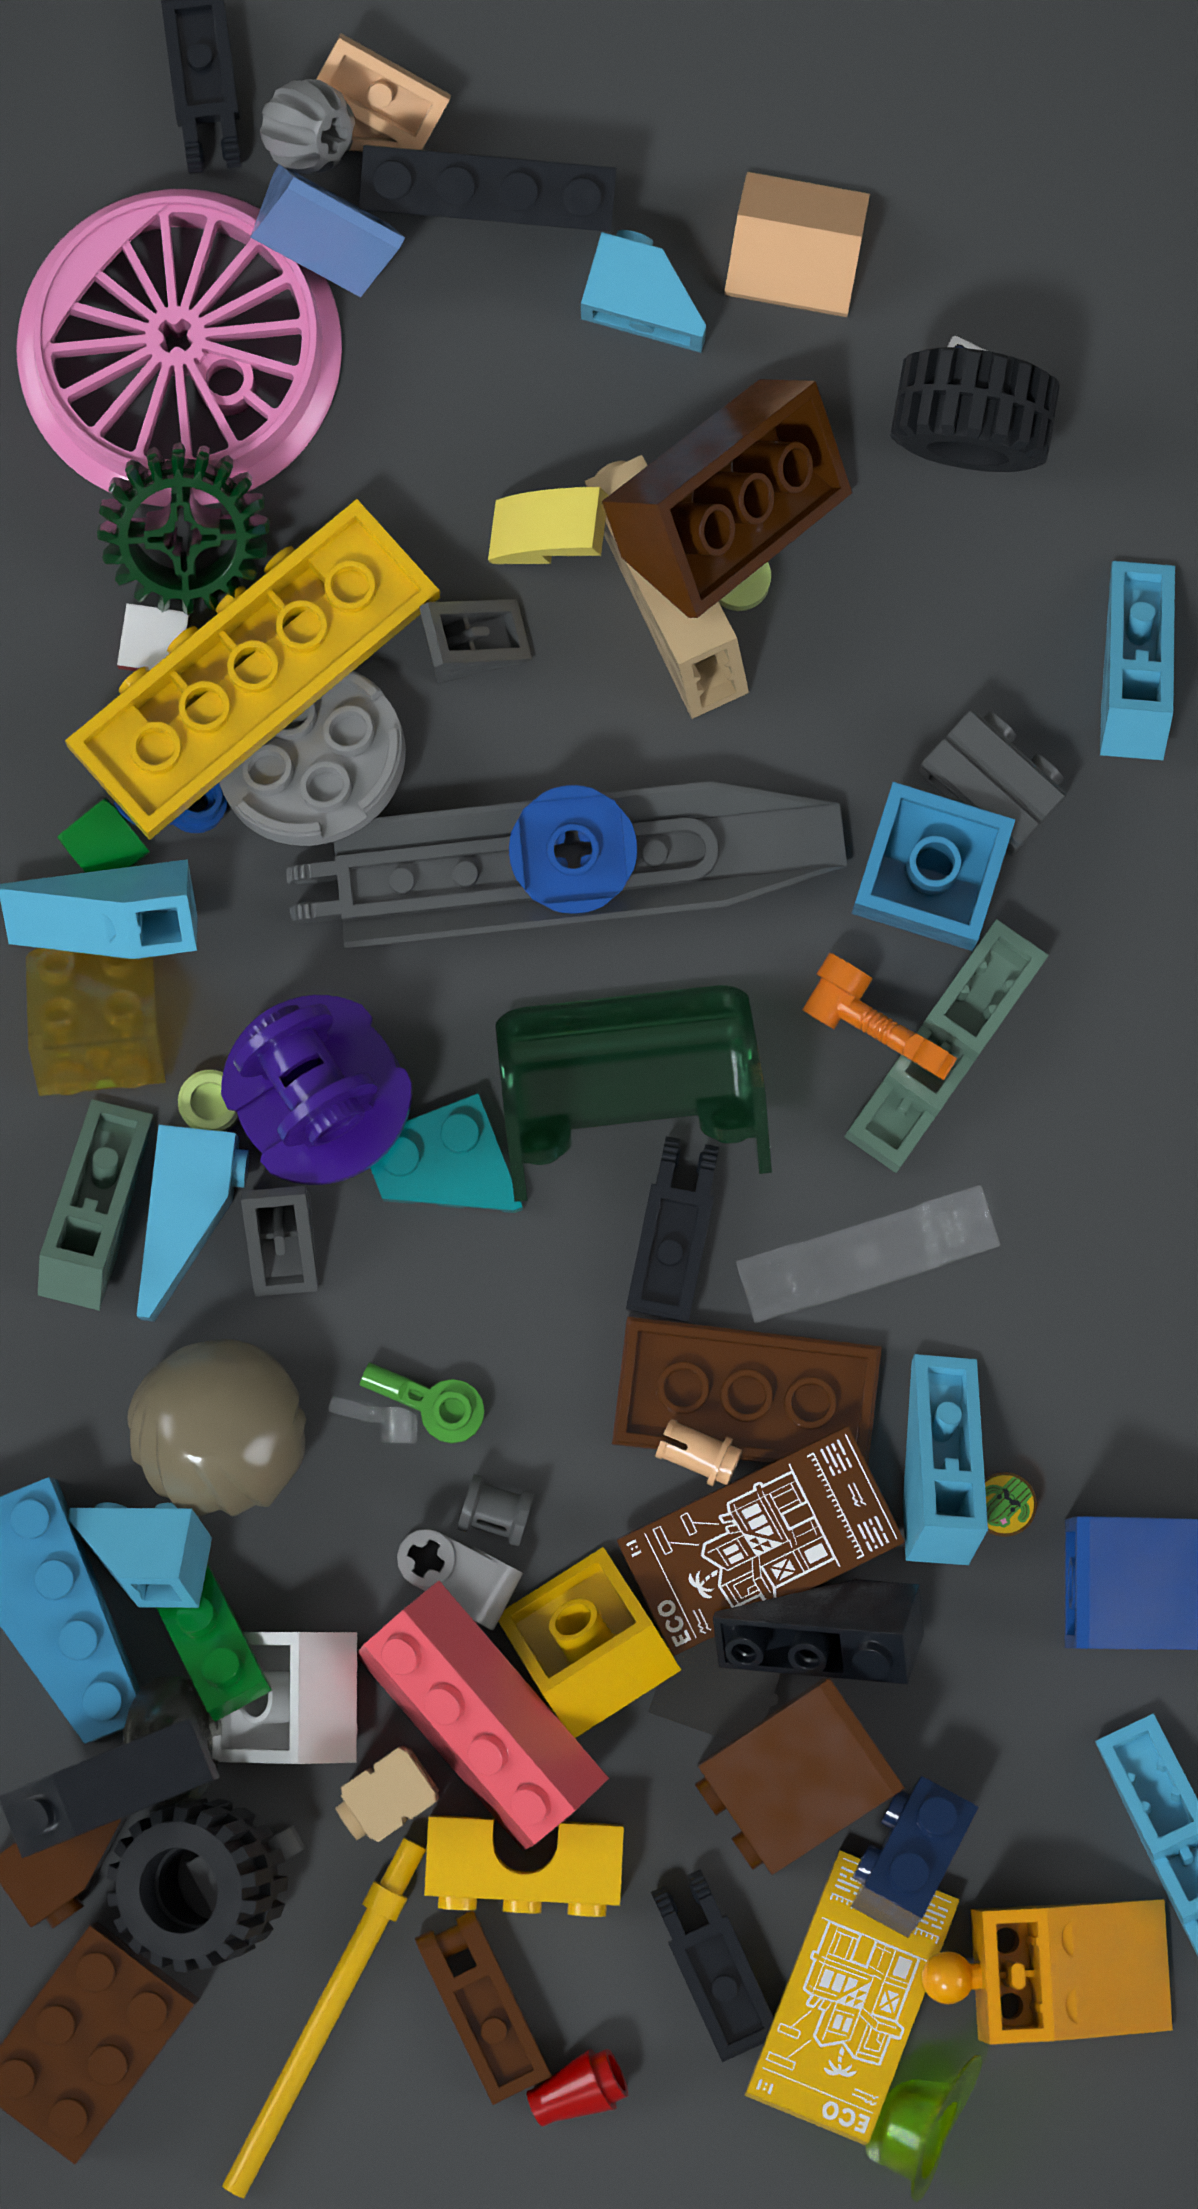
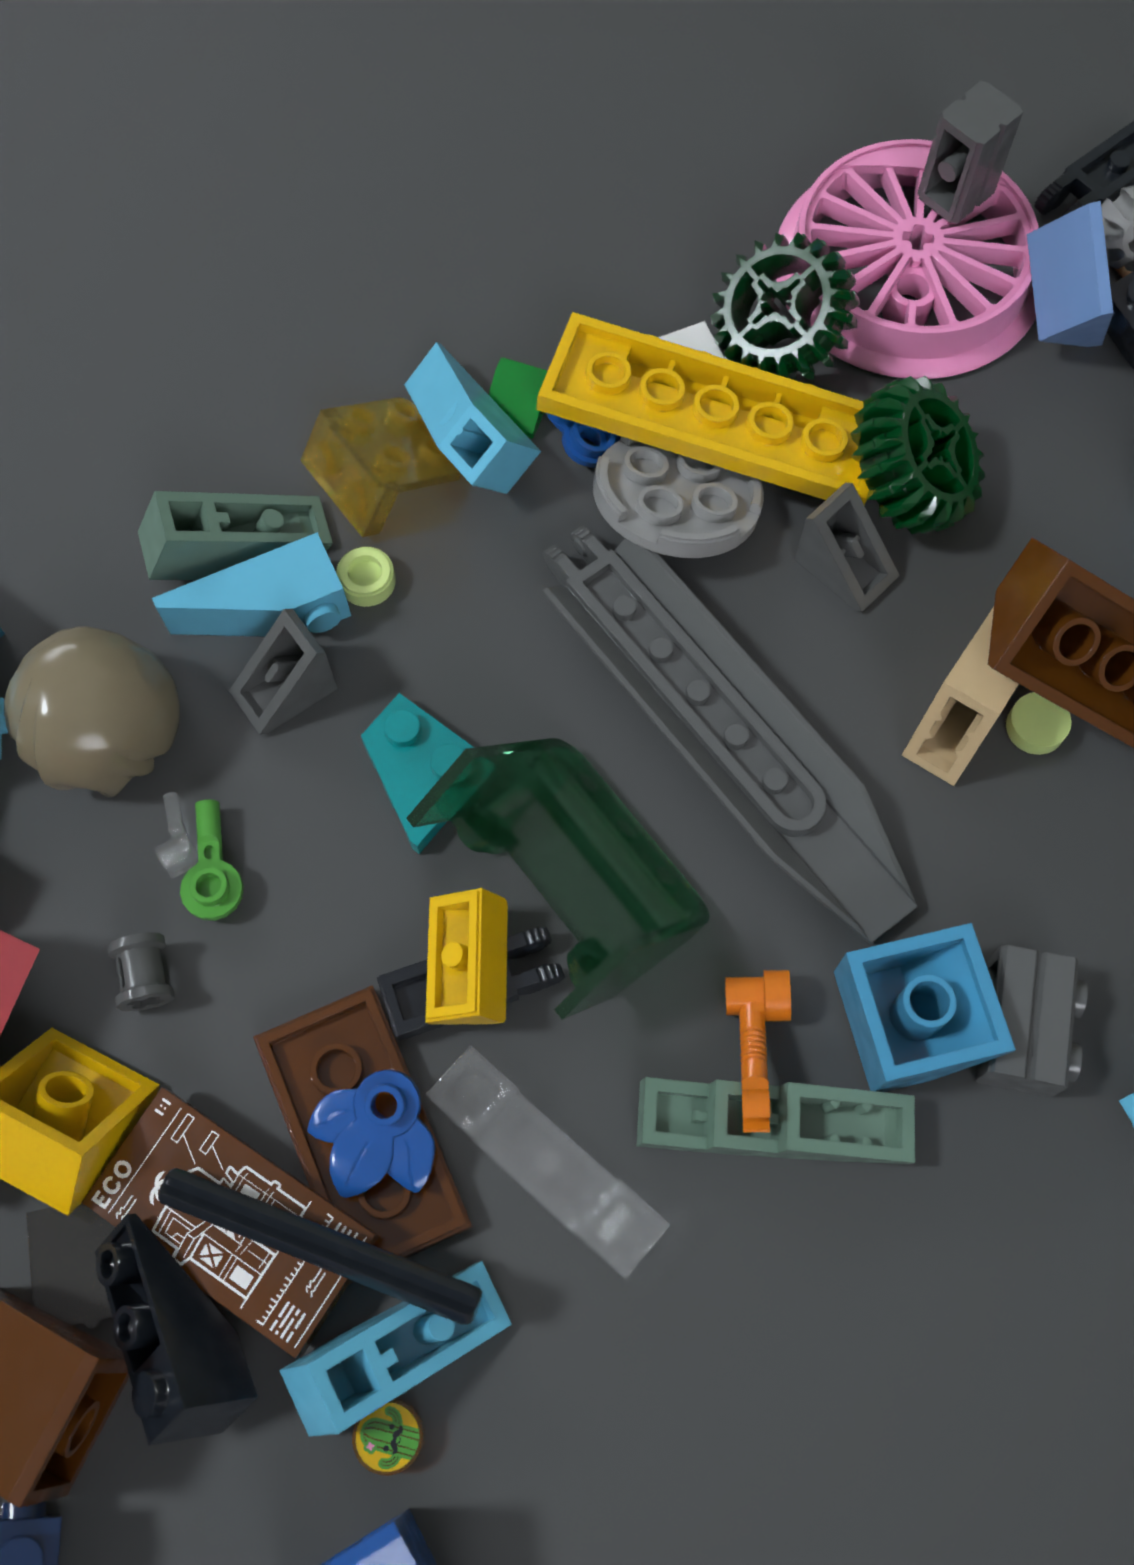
camera: 60 degrees right, 15 degrees down
dark purple piece [221,995,413,1185] -> none
light grey piece [397,1529,523,1630] -> none
light yellow slope [488,487,608,564] -> none
blue plate [509,785,637,914] -> none
light nougat pin [655,1418,742,1486] -> none
none -> black axle [158,1168,482,1325]
none -> blue plate [307,1069,435,1198]
none -> yellow slope [425,888,508,1024]
none -> dark green gear [850,376,986,535]
none -> dark grey brick [917,80,1023,224]

